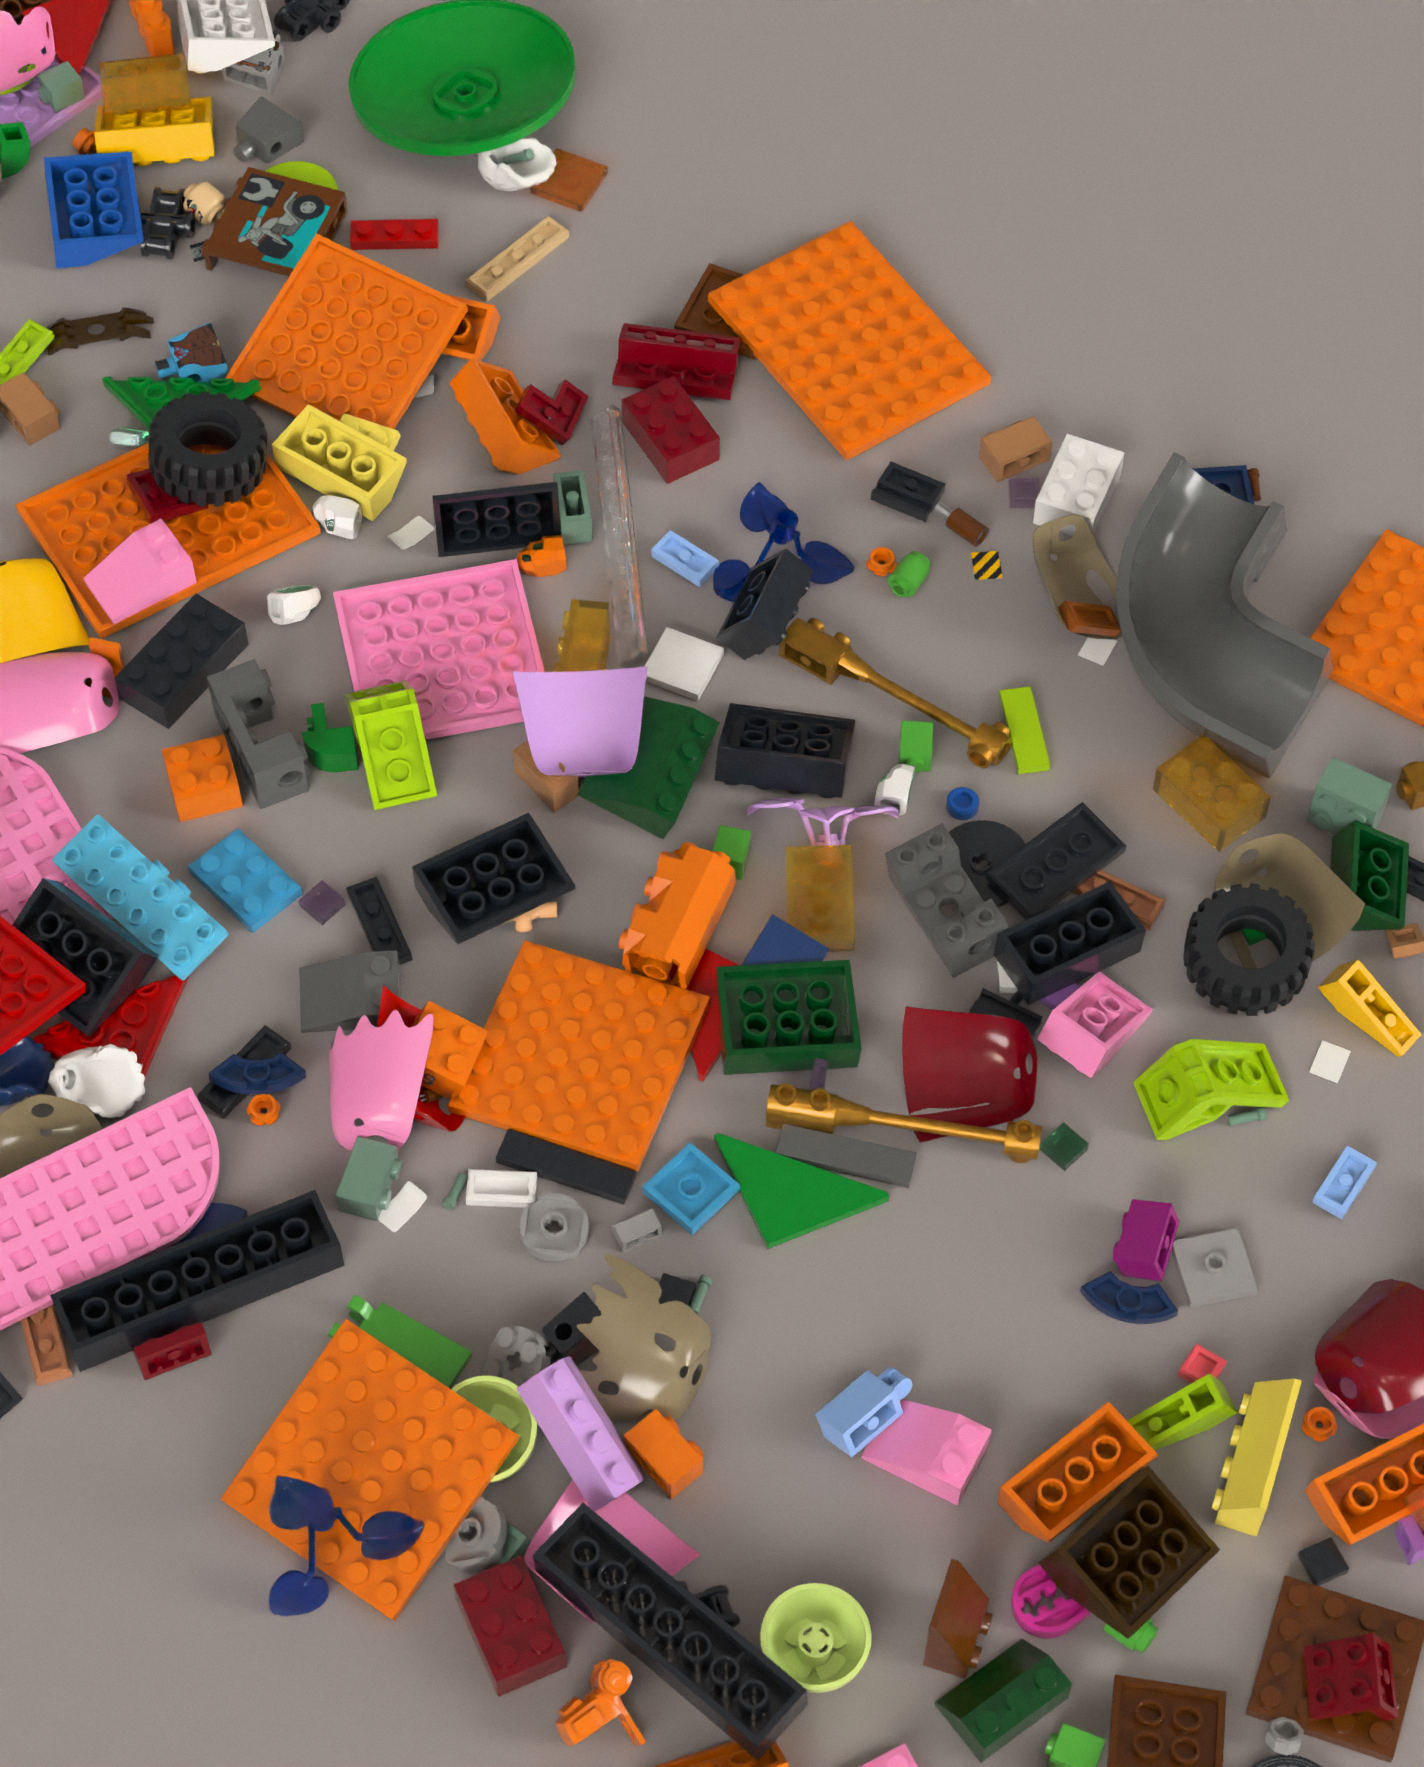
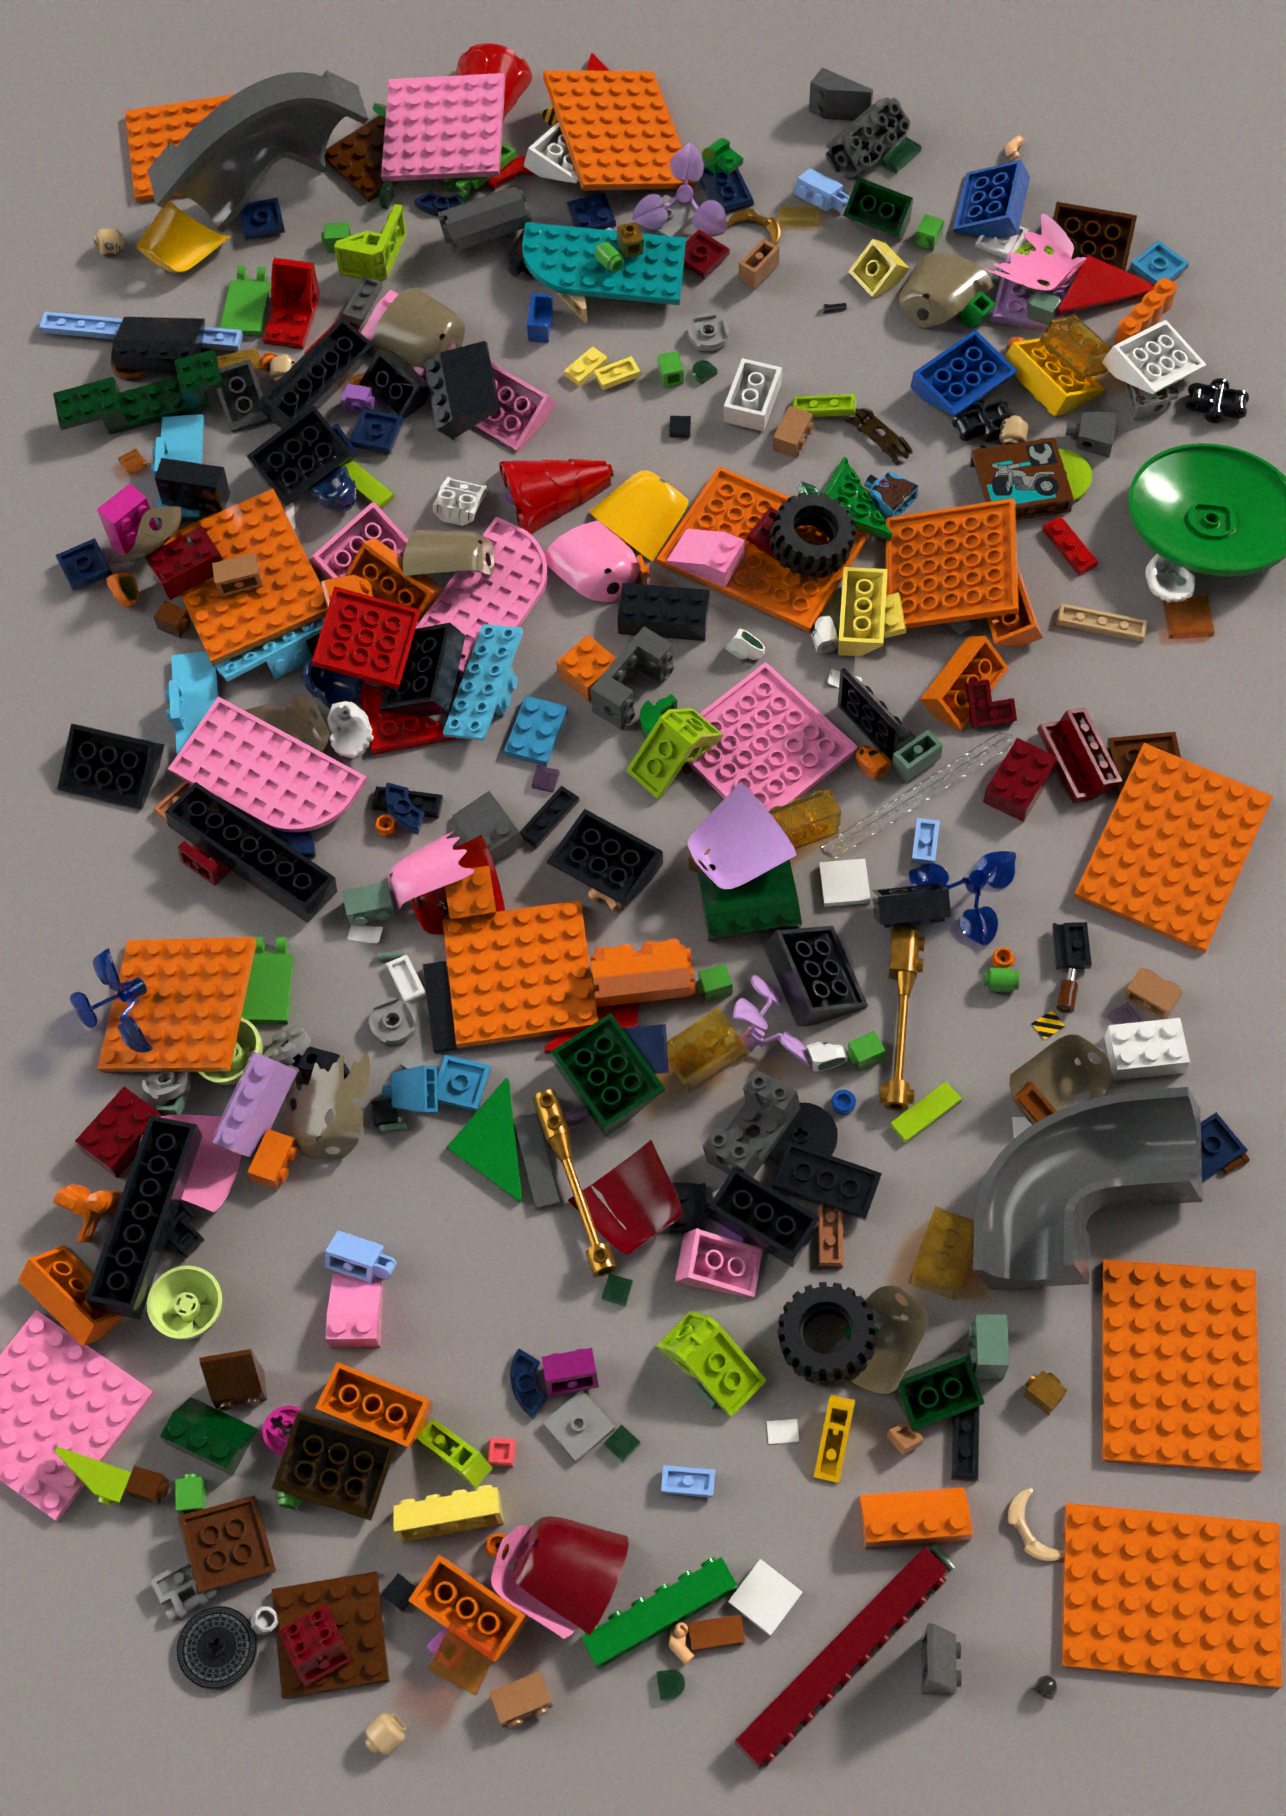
camera: 65 degrees right, 5 degrees up
none -> dark azure torso [382,1065,438,1112]
none -> clear green tile [604,1425,641,1463]

